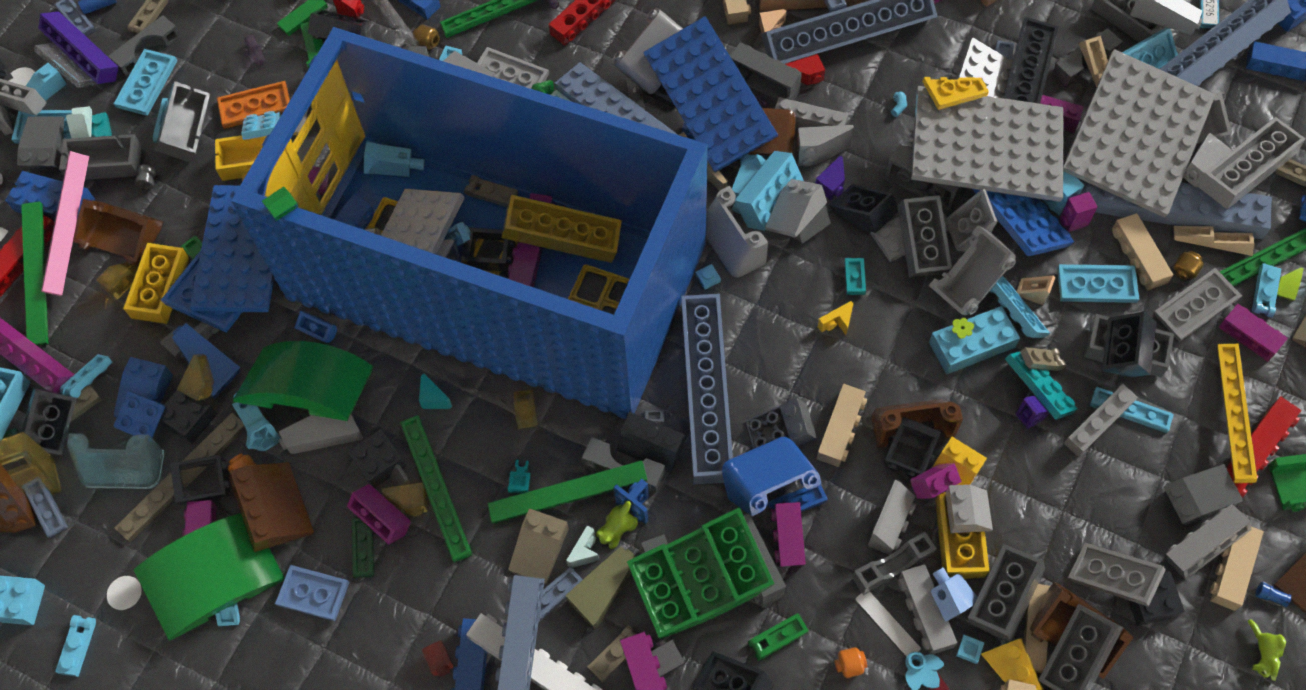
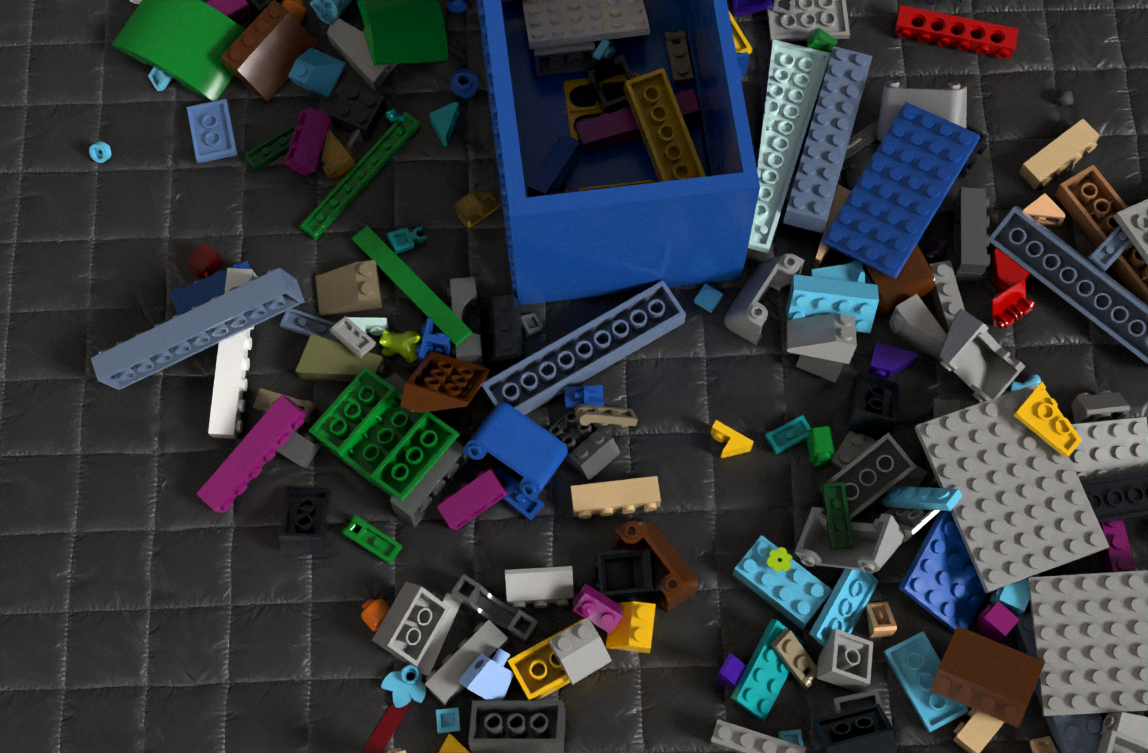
camera: 60 degrees right, 5 degrees up
none -> dark azure slope [288,47,346,99]
none -> light grey plate [330,316,376,358]
none -> light grey brick [372,582,450,666]
none -> teal hand [384,107,405,123]
none -> reddish brown slope [401,351,491,413]
none -> blue plate [450,69,480,99]
none -> blue hips [564,385,604,409]
none -> dark tan plate [574,404,638,427]
none -> green brick [806,426,834,468]
none -> light grey slope [817,629,873,691]
none -> dark green tile [821,481,854,550]
none -> medium azure plate [882,486,962,511]
none -> reddish brown slope [930,626,1045,727]
none -> light grey windscreen [939,309,1025,403]
none -> red hinge [991,277,1035,329]
none -> light grey slope [1071,391,1130,423]

